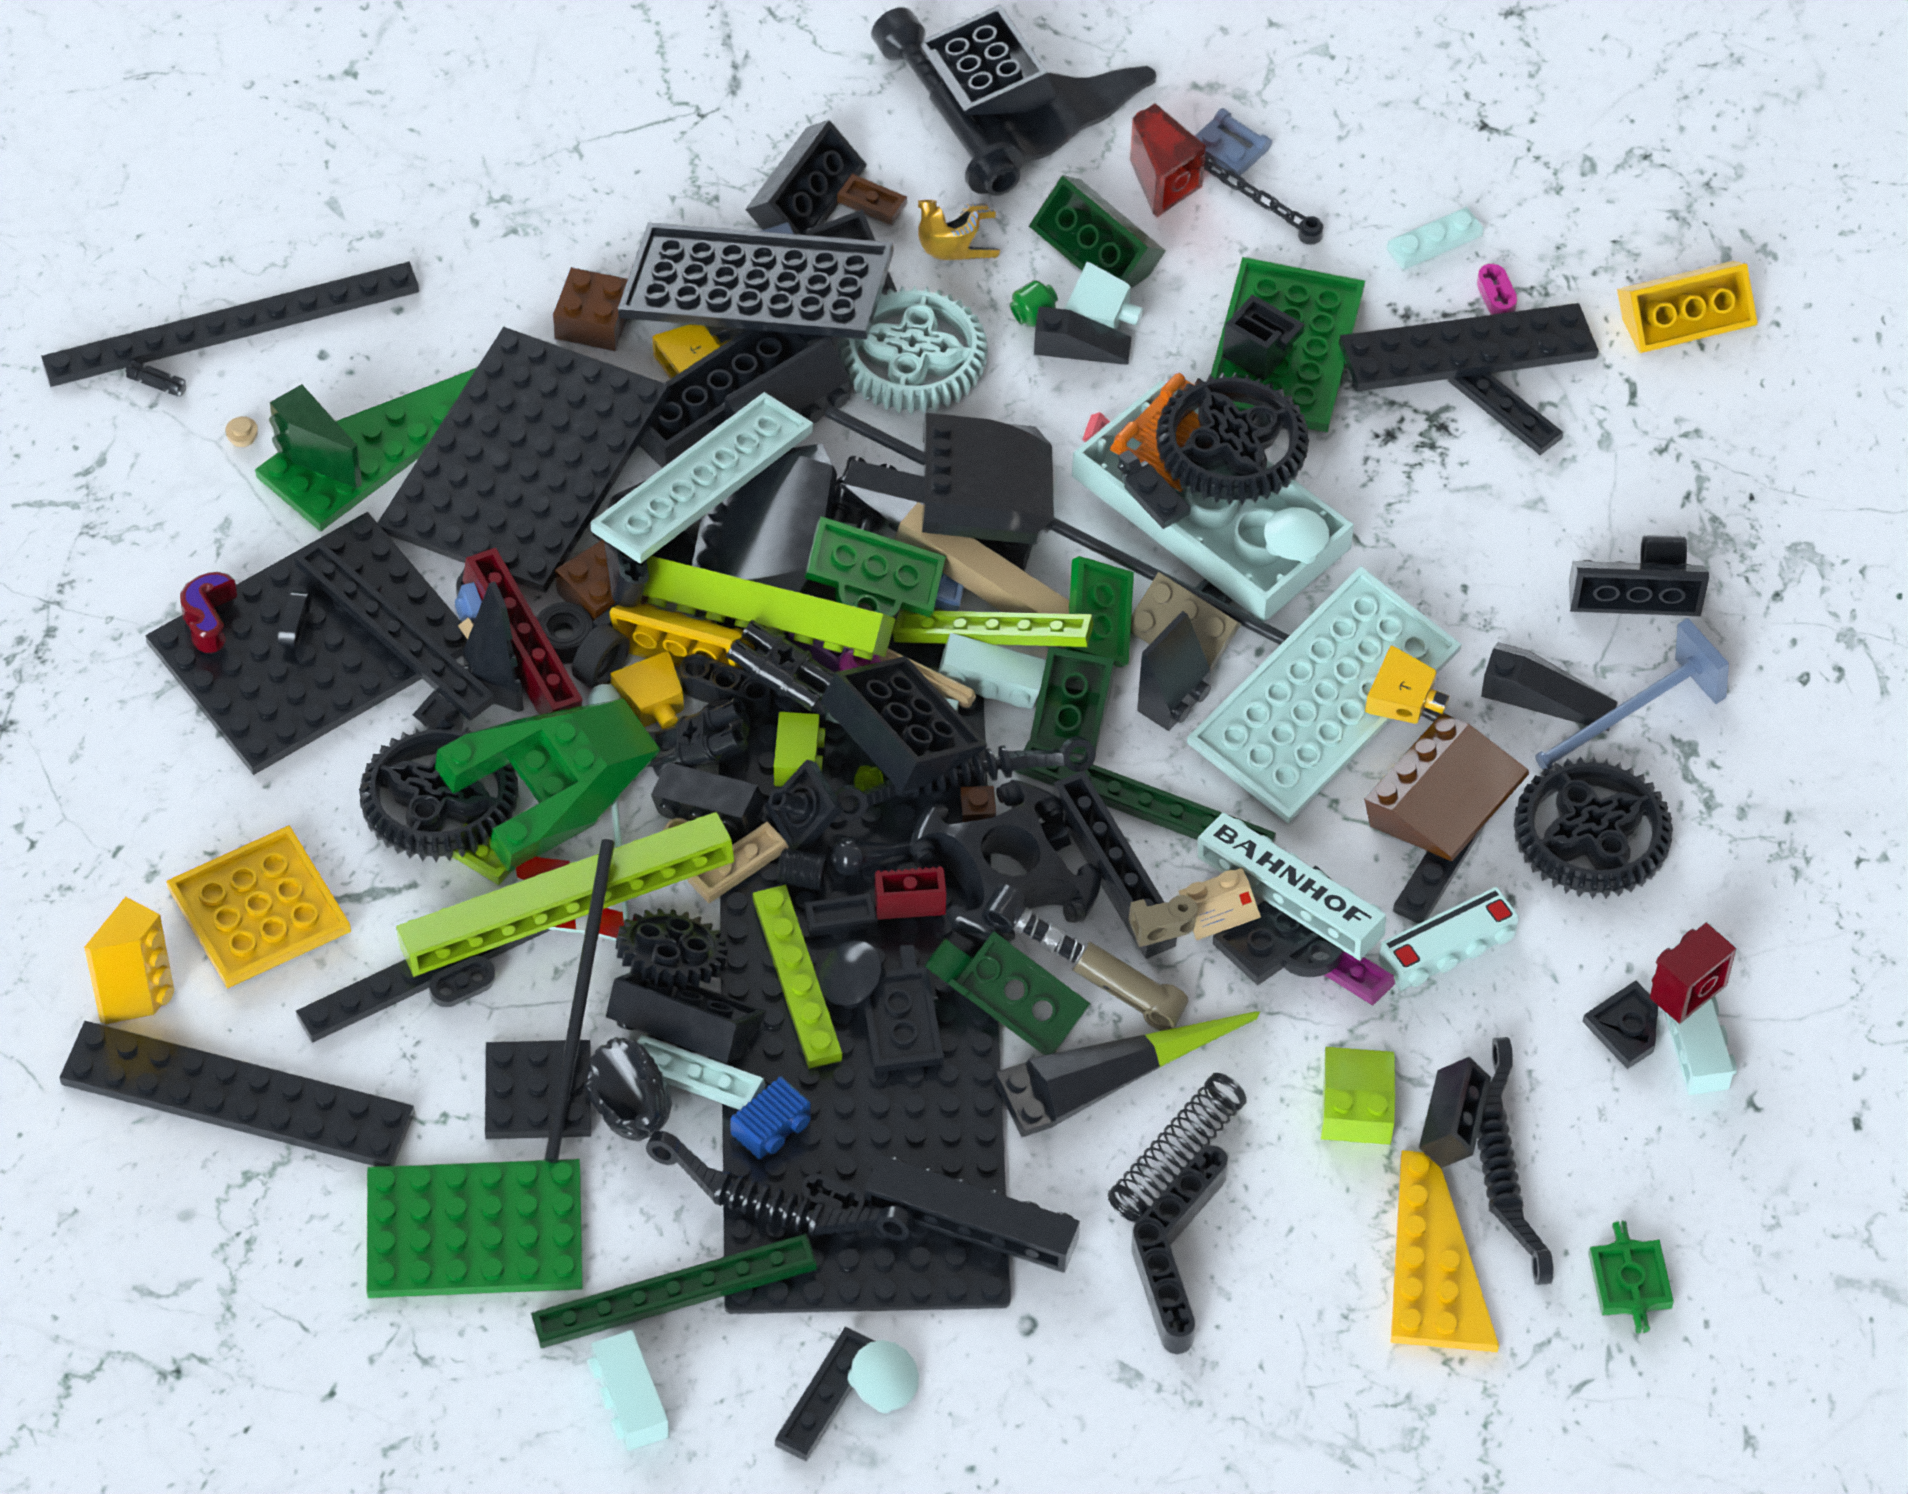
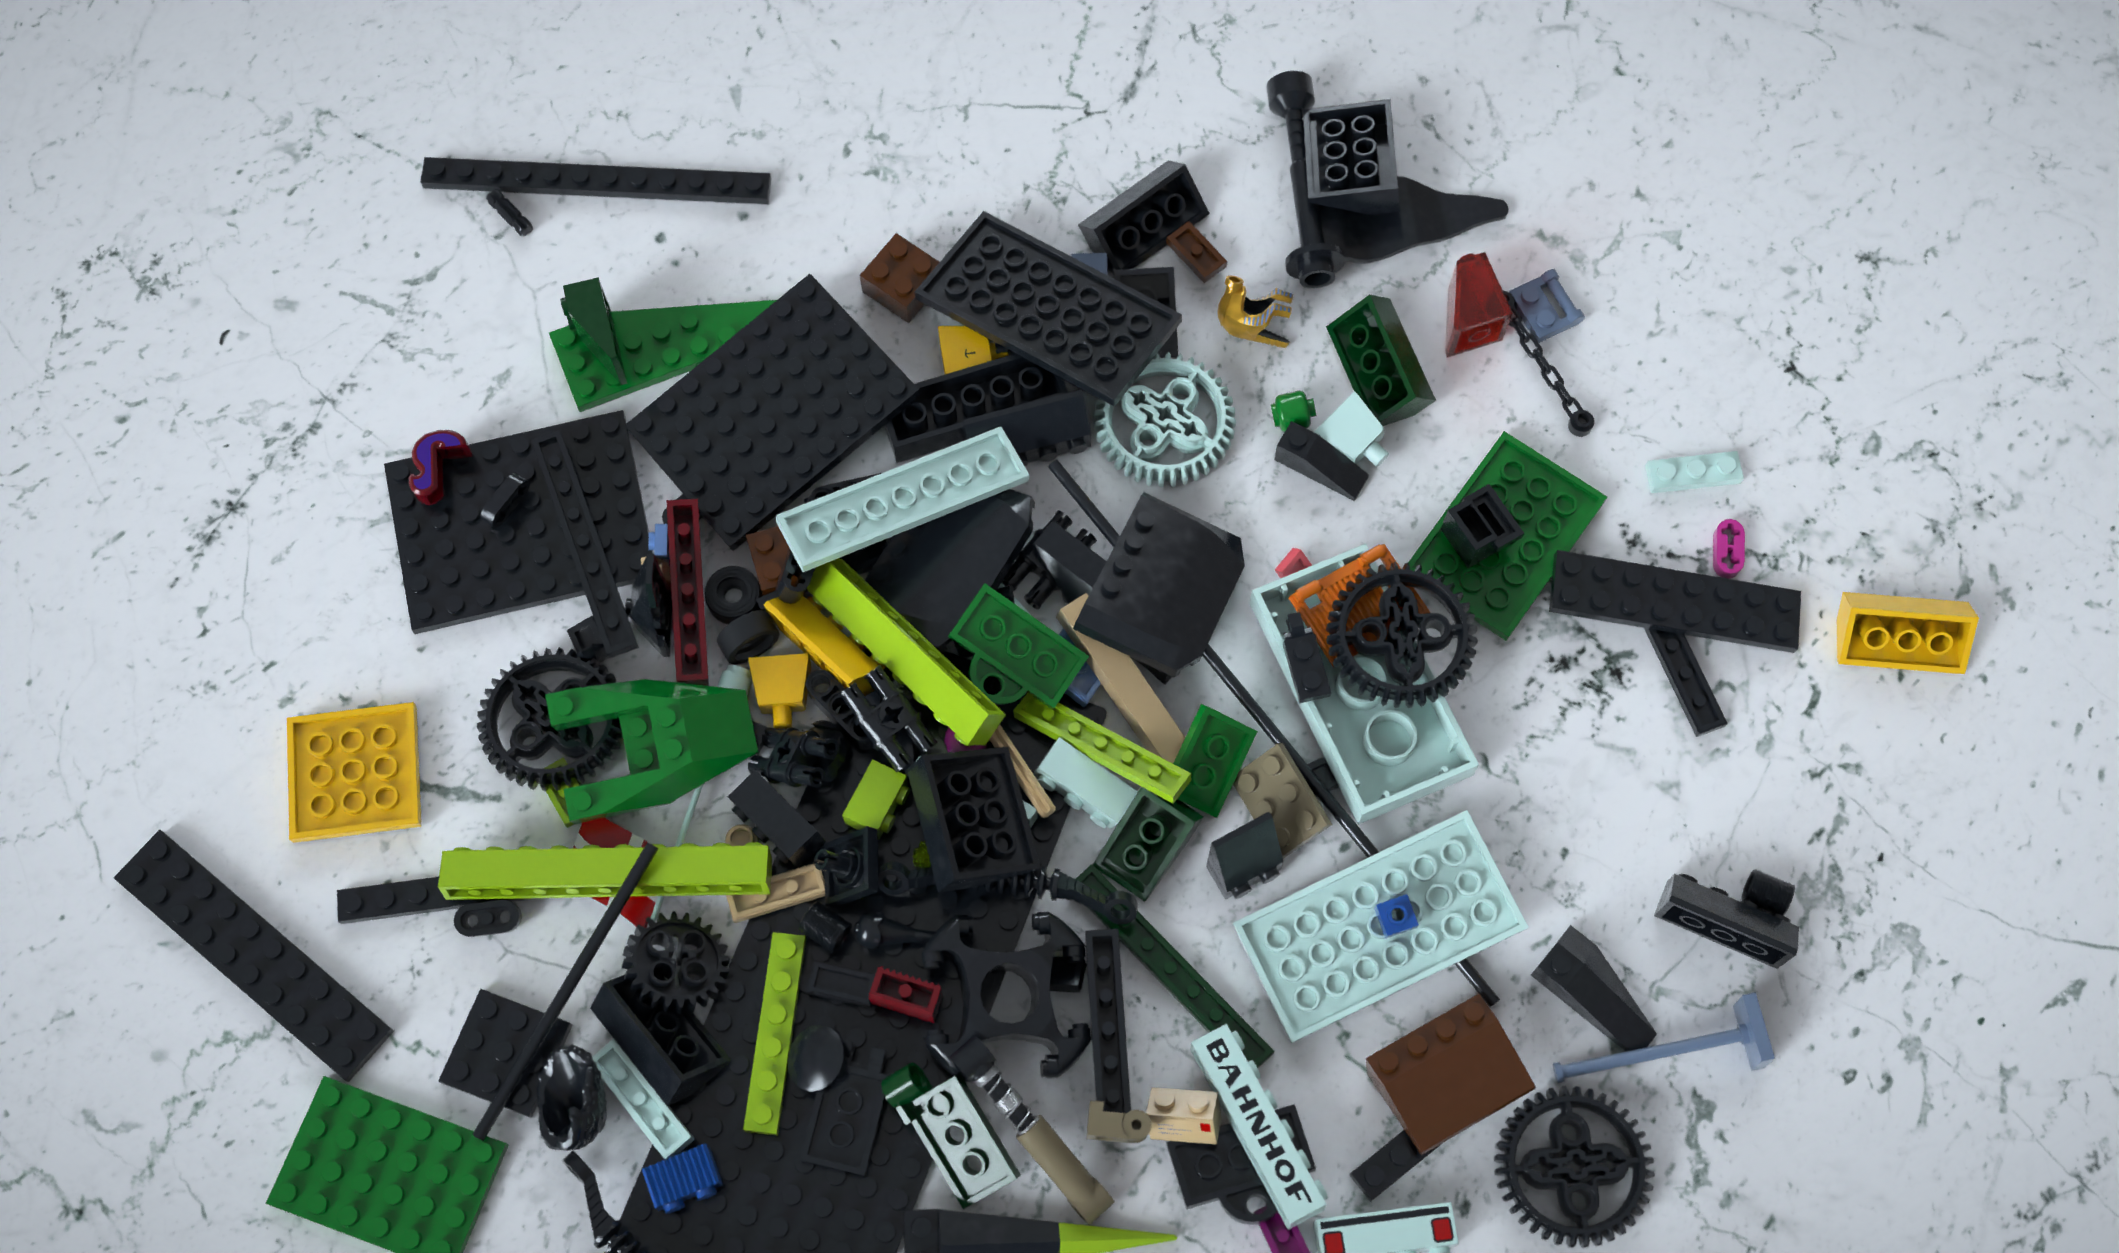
camera: 25 degrees right, 15 degrees up
yellow slope [84,896,174,1025] -> none
tan plate [225,416,258,447] -> none
reddish brown plate [960,786,996,823] -> none
light aqua dish [1264,507,1329,564] -> none
yellow torso [1365,645,1450,724] -> none
none -> blue plate [1374,894,1419,939]

